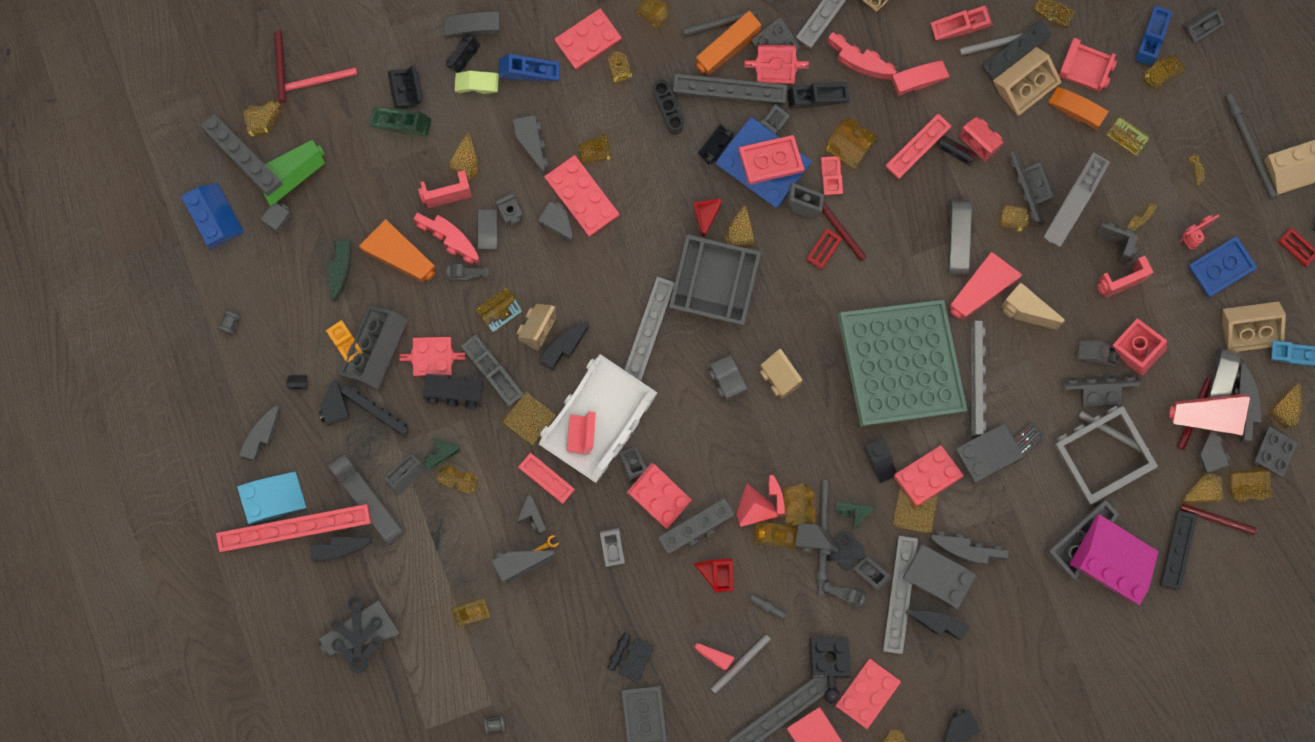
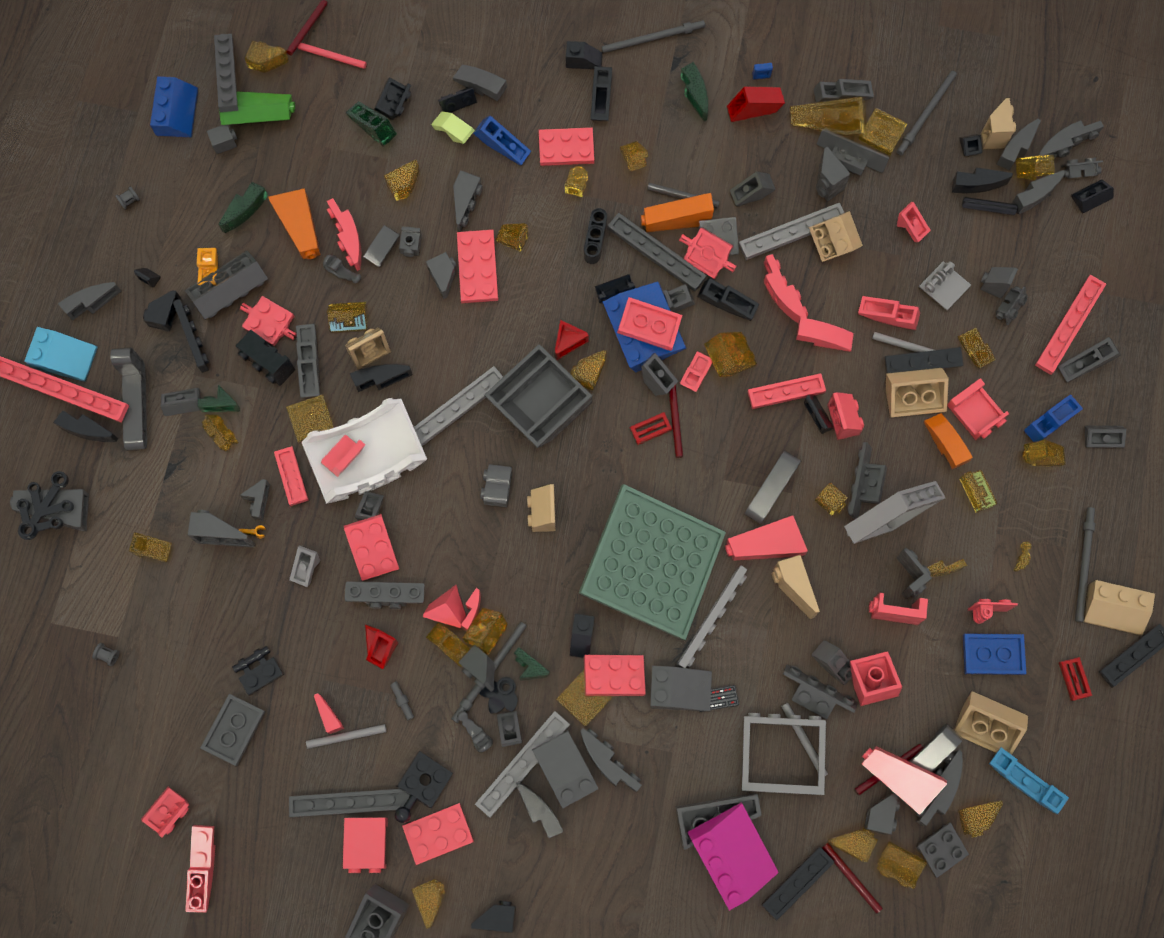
camera: 35 degrees right, 5 degrees down
coral panel [418,170,472,209] -> none

